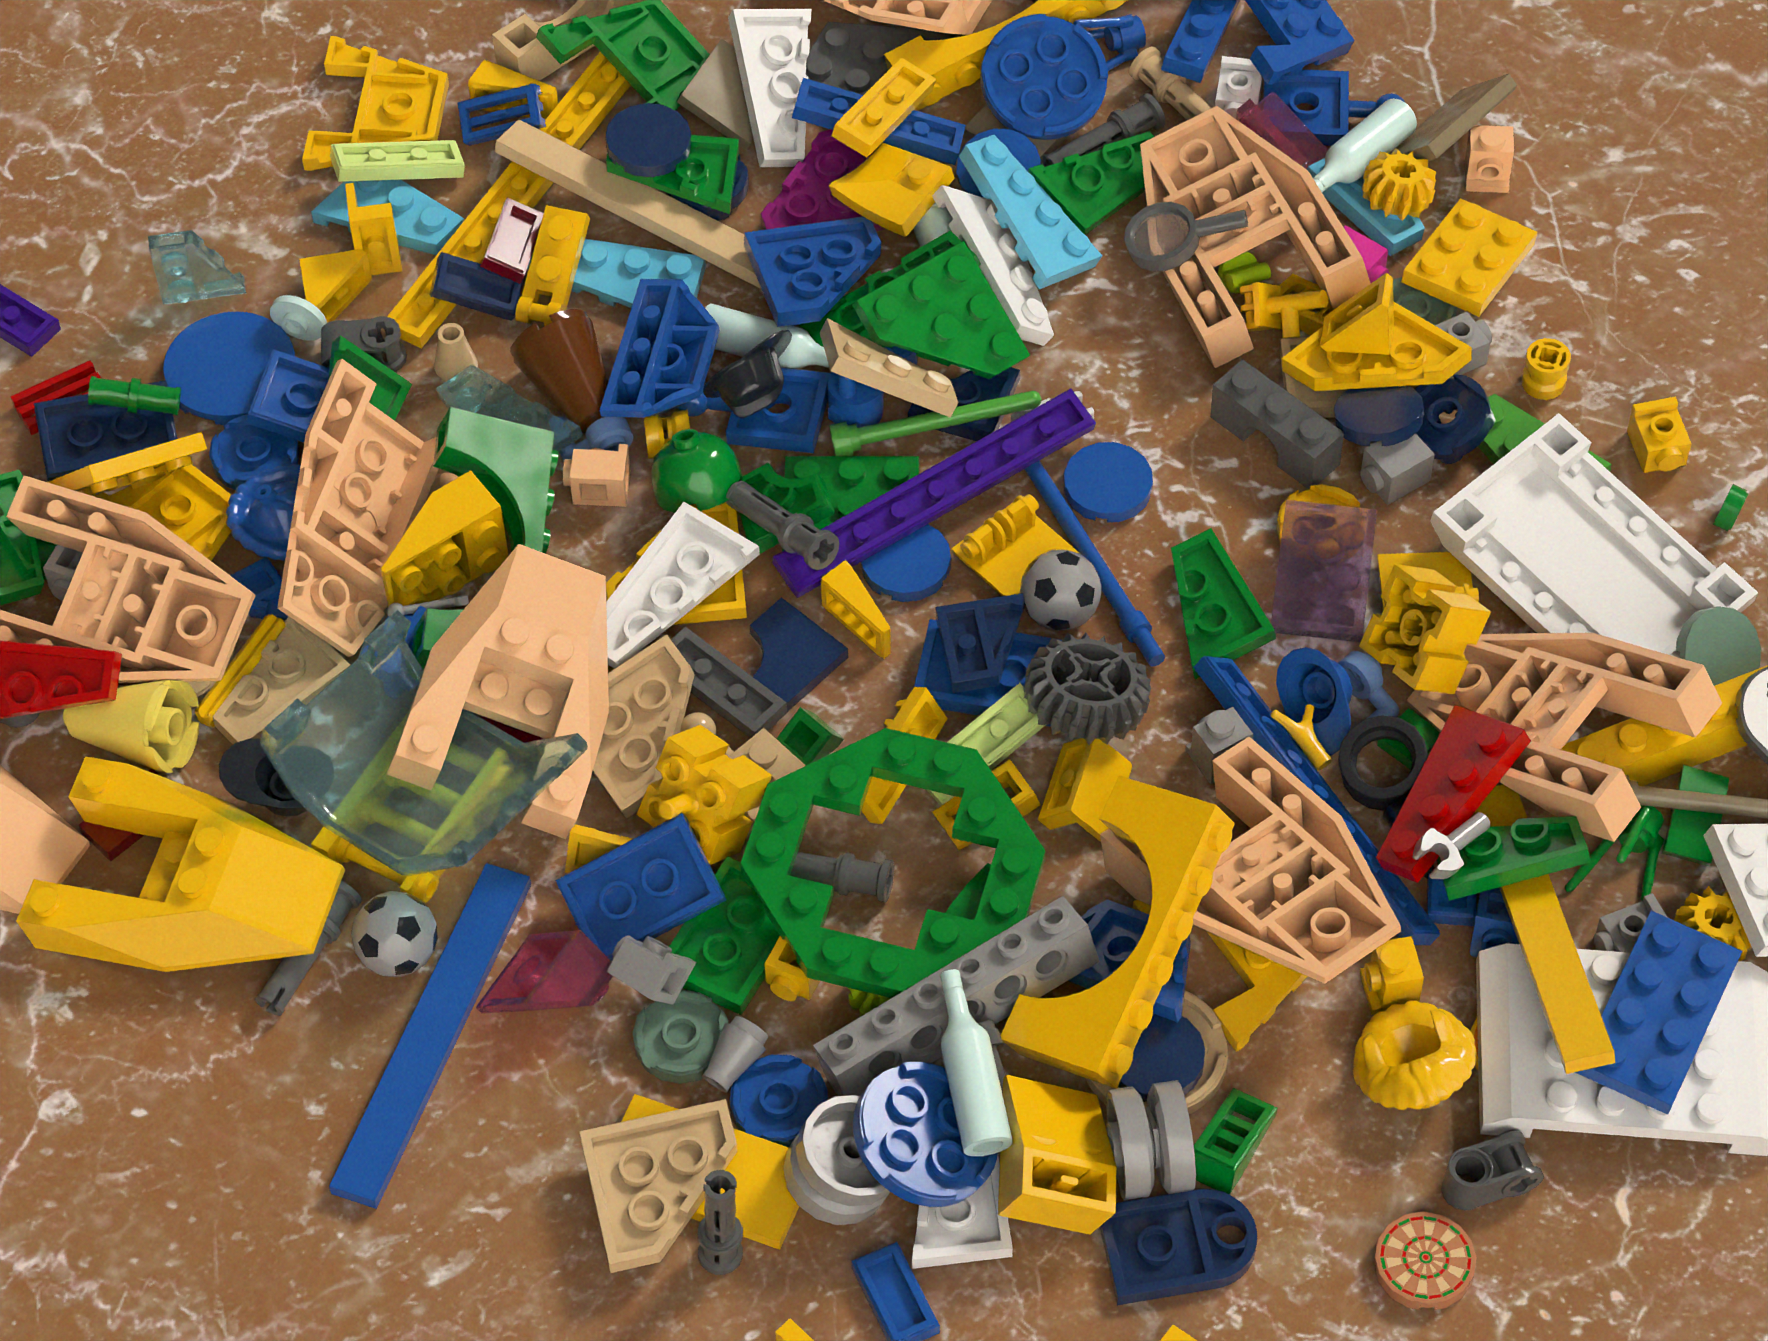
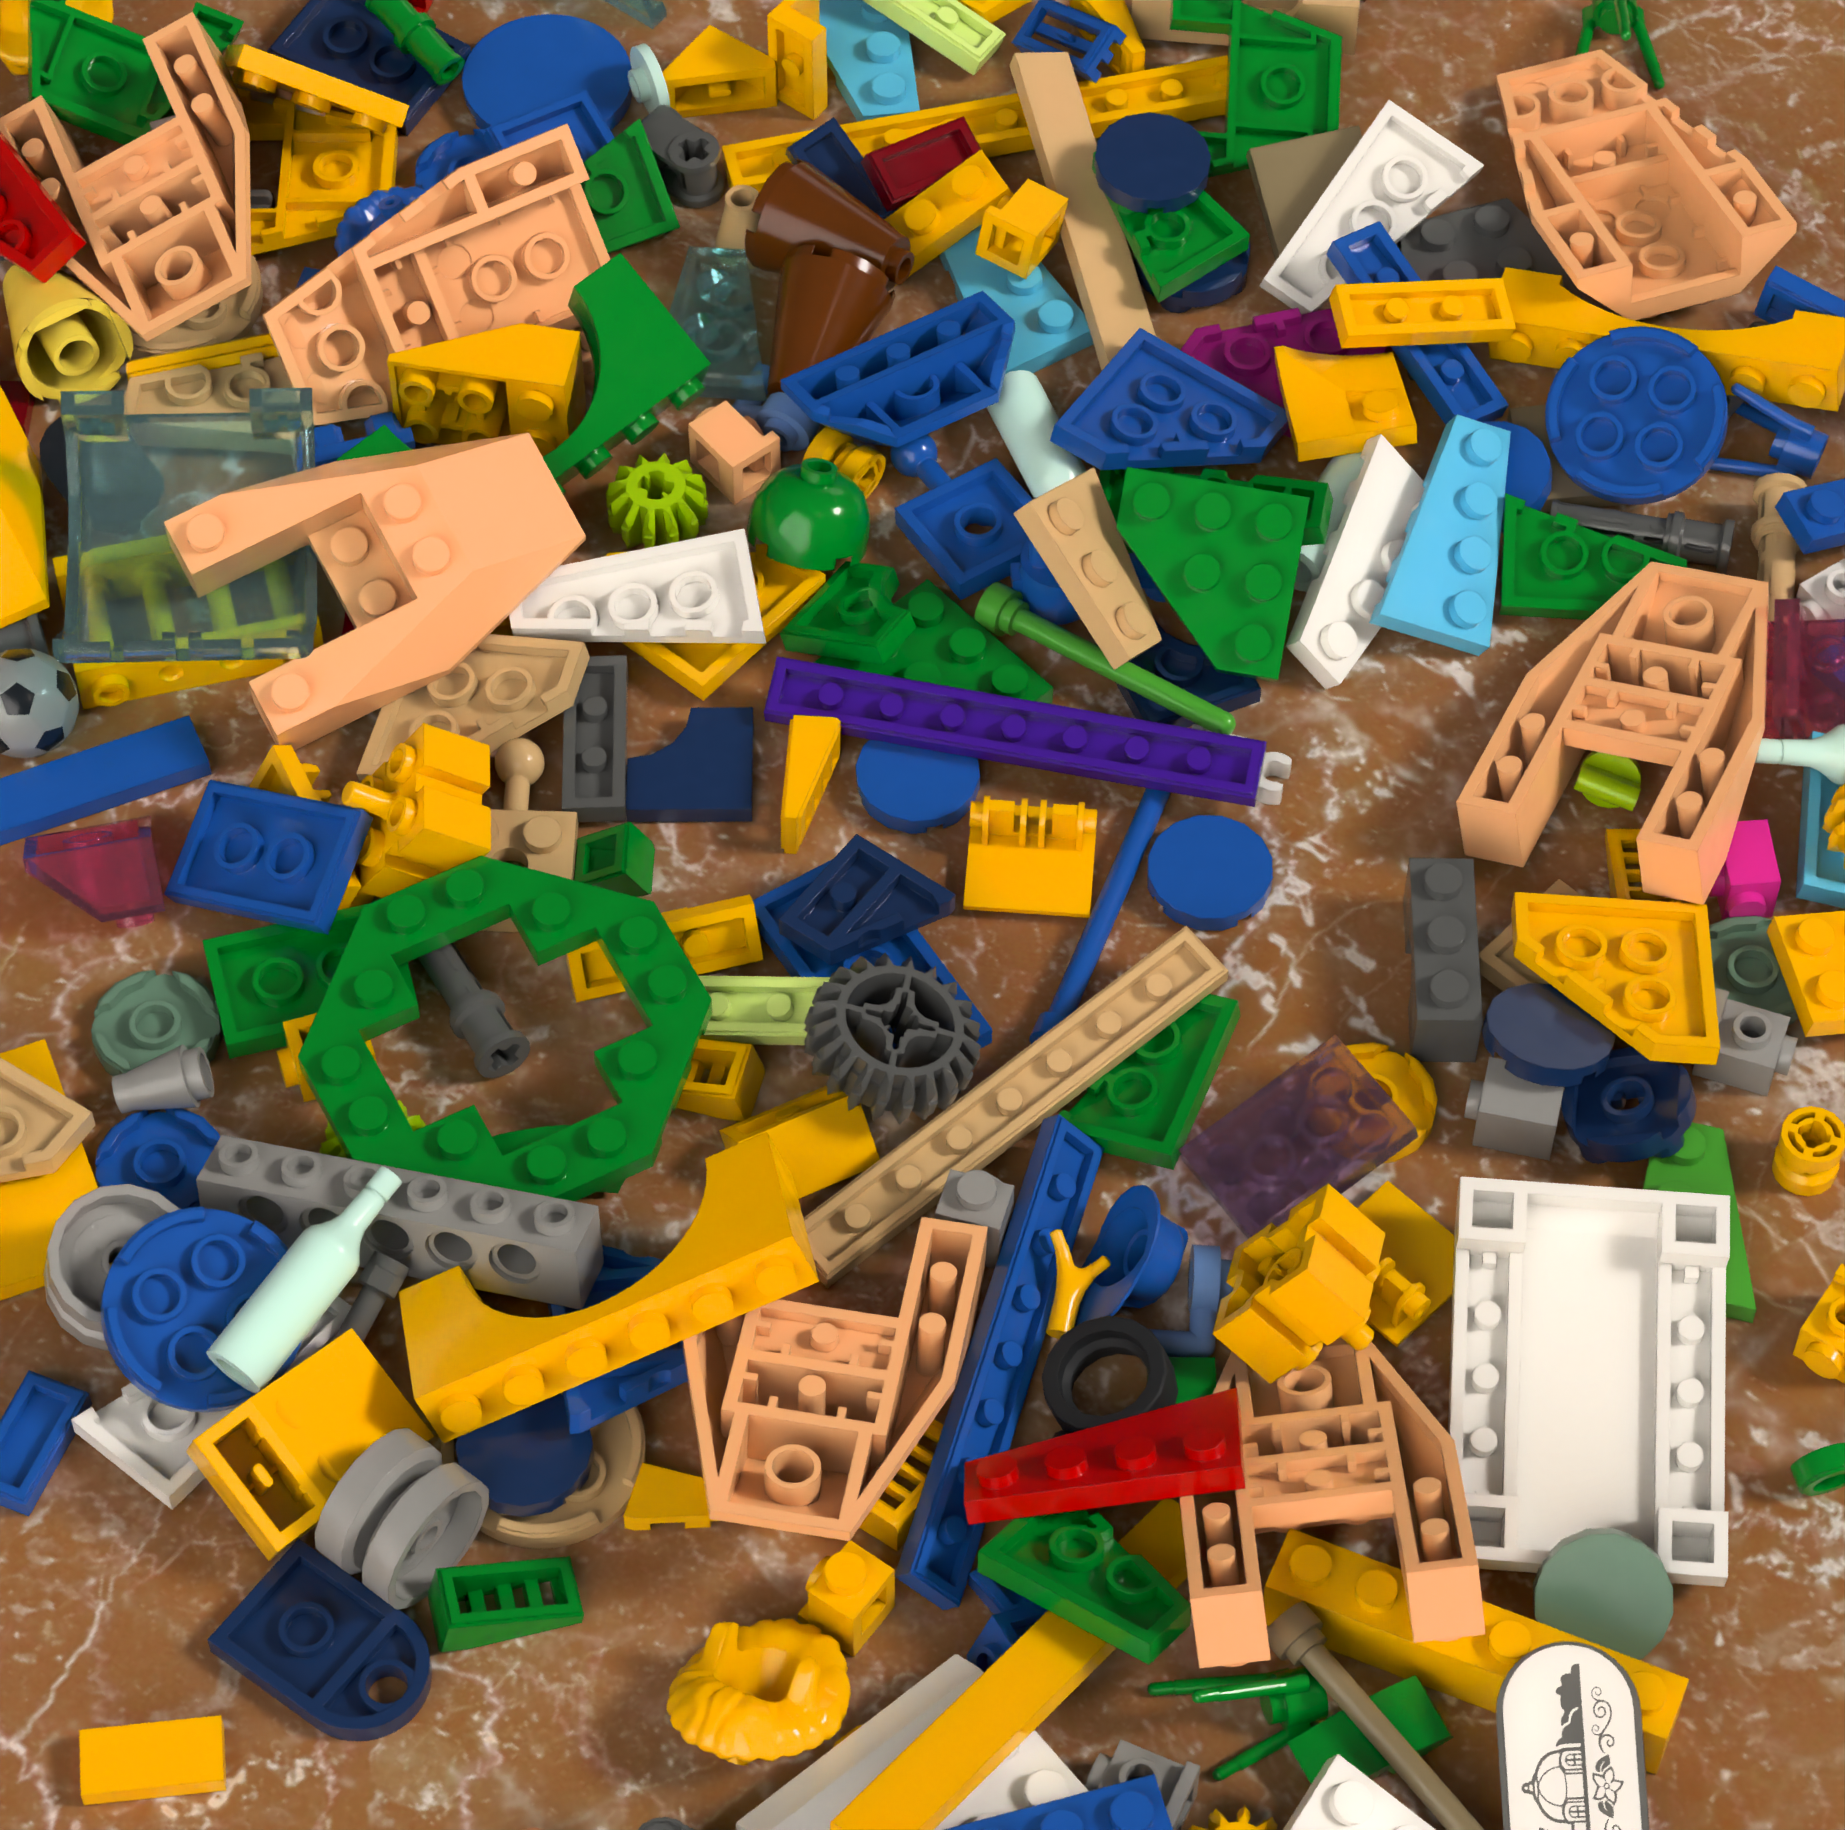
camera: 45 degrees right, 0 degrees up
light grey hinge [387,595,469,621] -> none
light grey brick [607,936,696,1005] -> none
black piece [703,330,792,418] -> none
dark grey pin [726,481,839,570] -> none
light grey piece [1020,550,1101,631] -> none
dark grey piece [1124,202,1248,272] -> none
yellow arm [1240,282,1328,339] -> none
yellow slope [1320,273,1394,355] -> none
light grey bar [1413,812,1490,879] -> none
none -> lime gear [606,452,708,549]
none -> reddish brown cone [745,159,914,291]
none -> tan tile [803,926,1229,1289]
none -> yellow brick [975,179,1069,280]

